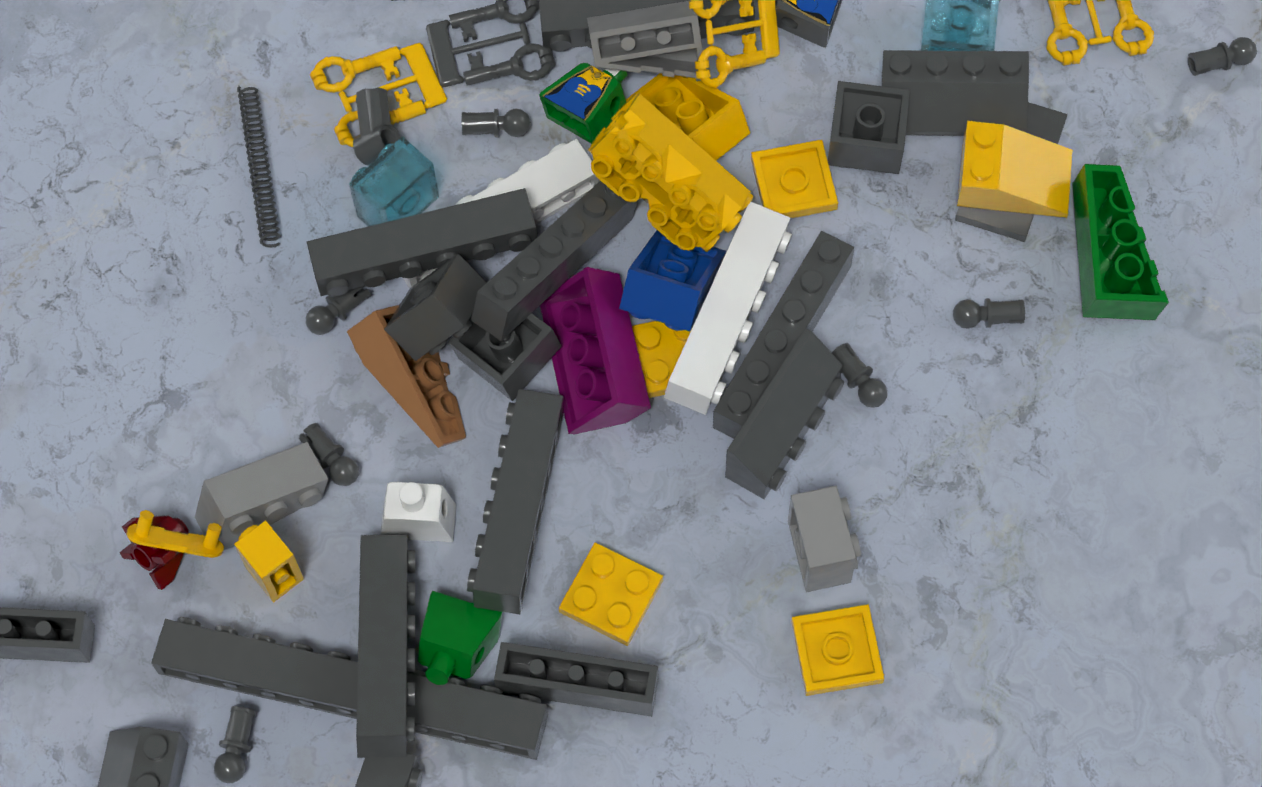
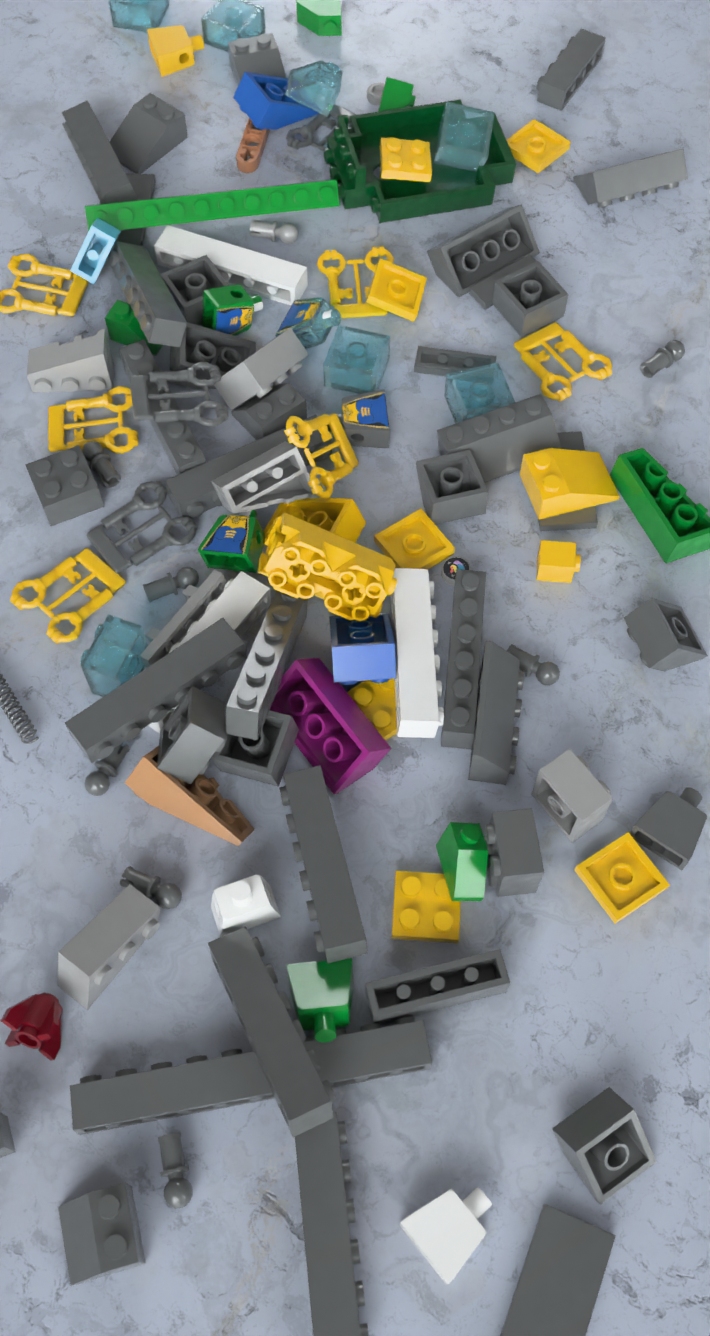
camera: 25 degrees left, 5 degrees down
yellow piece [126,510,224,558] -> none
yellow brick [234,520,304,603] -> none
dark grey piece [353,87,402,165] -> none
dark grey pin [953,298,1025,329] -> none
none -> light grey hinge [139,570,227,668]
none -> green slope [436,822,488,901]
none -> tile [441,556,471,586]
none -> dark grey brick [484,808,544,897]
none -> yellow brick [536,540,581,583]
none -> dark grey slope [624,598,707,672]
none -> dark grey torso [630,787,707,871]

